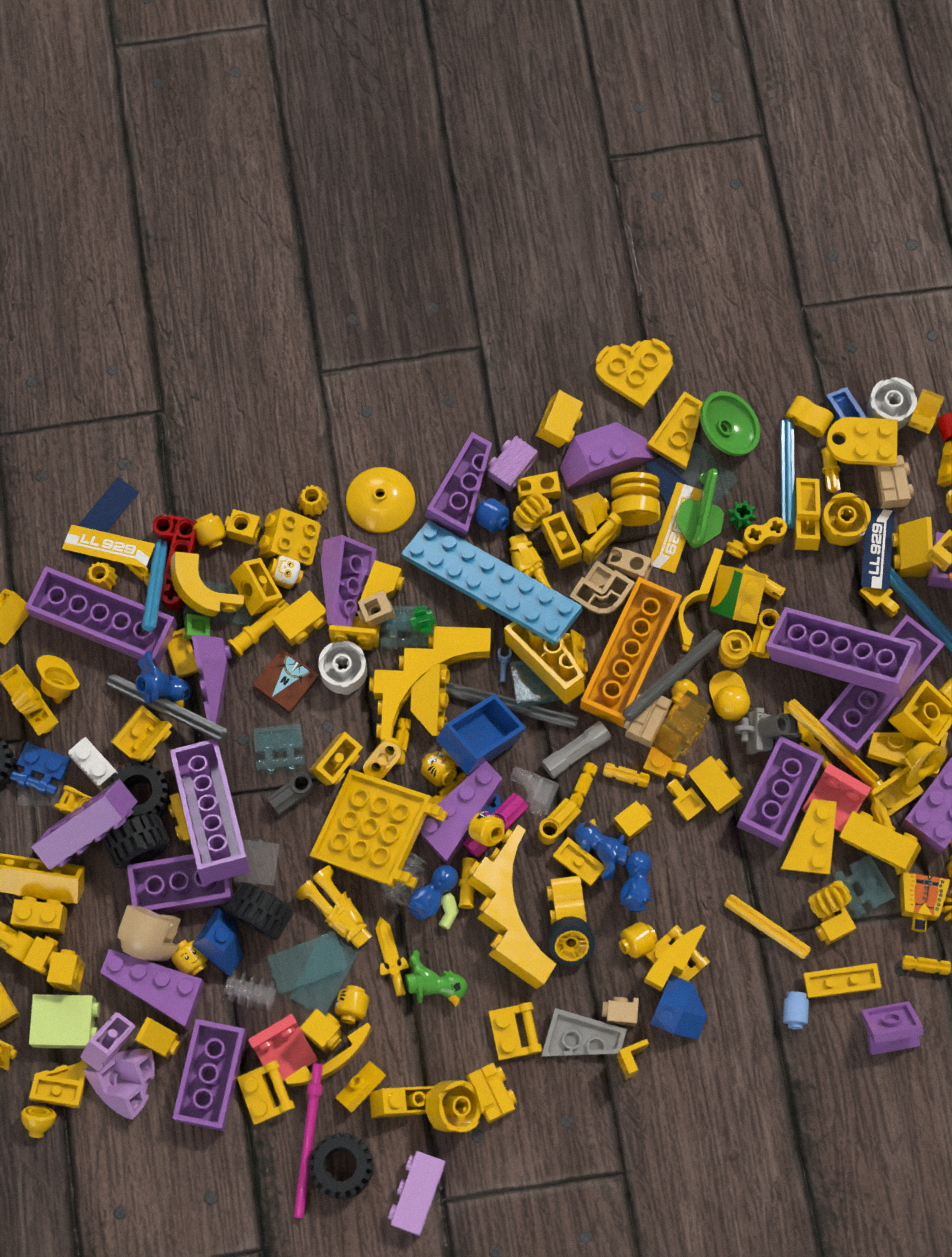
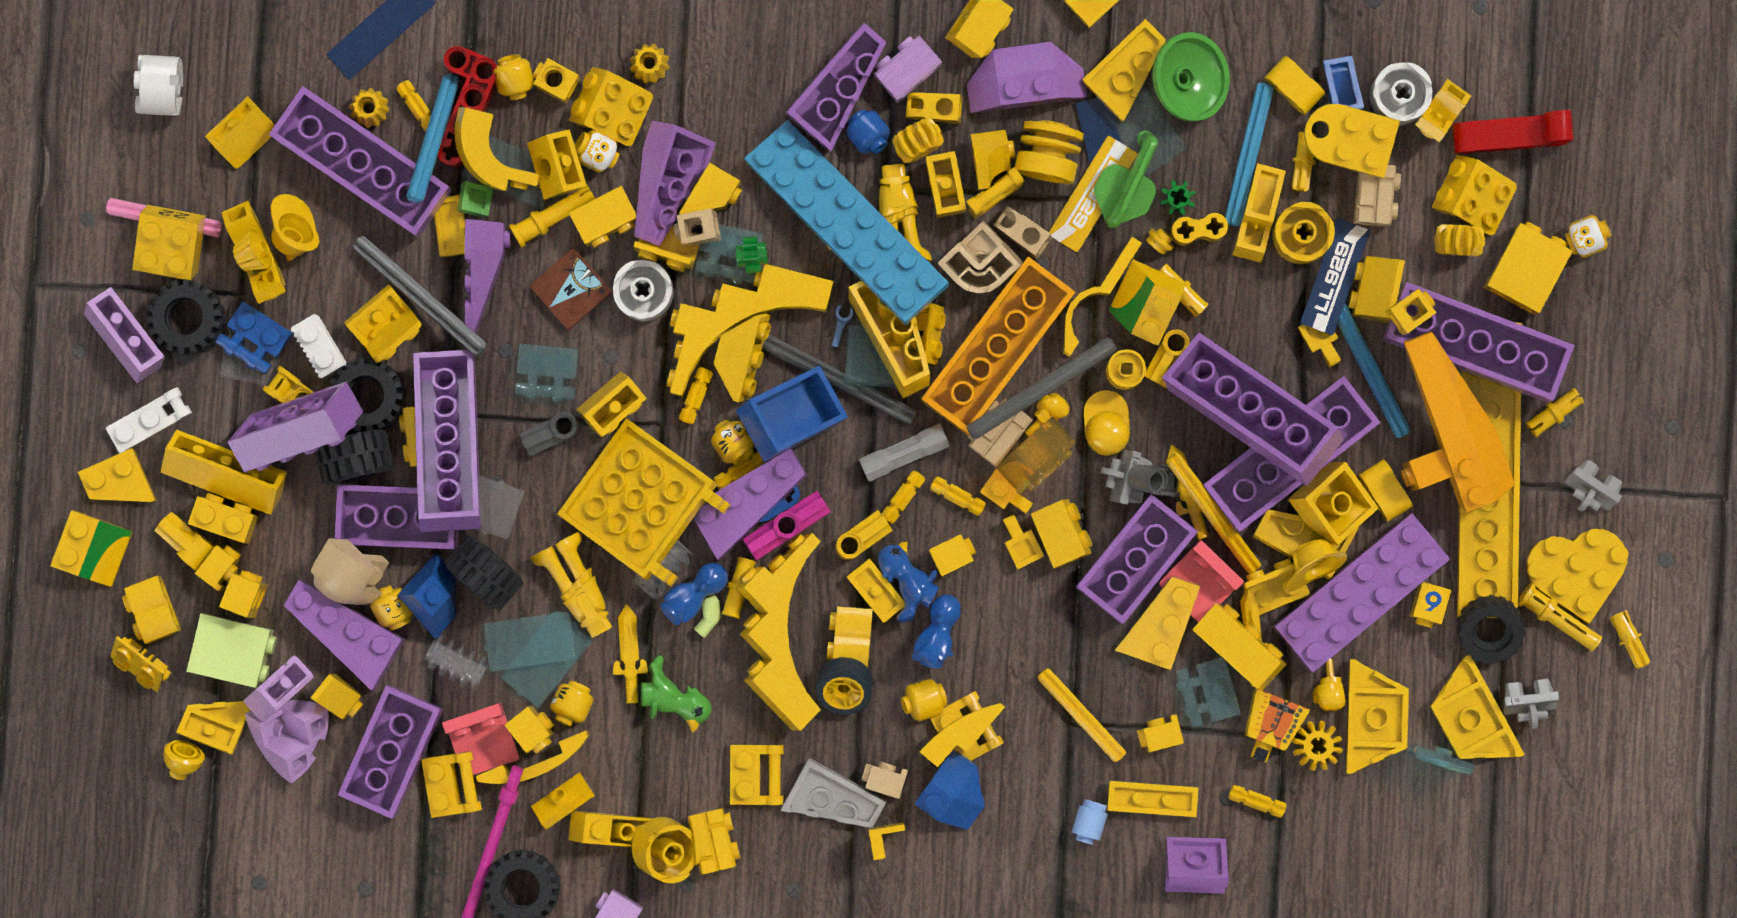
camera: 10 degrees right, 15 degrees up
yellow sticker [62,525,155,568] -> none
blue animal [136,651,192,707] -> none
yellow dish [346,467,415,534] -> none
yellow plate [363,738,403,779] -> none
yellow head [468,811,505,847] -> none
clear arch [511,766,559,816] -> none
yellow gear [808,881,852,918] -> none

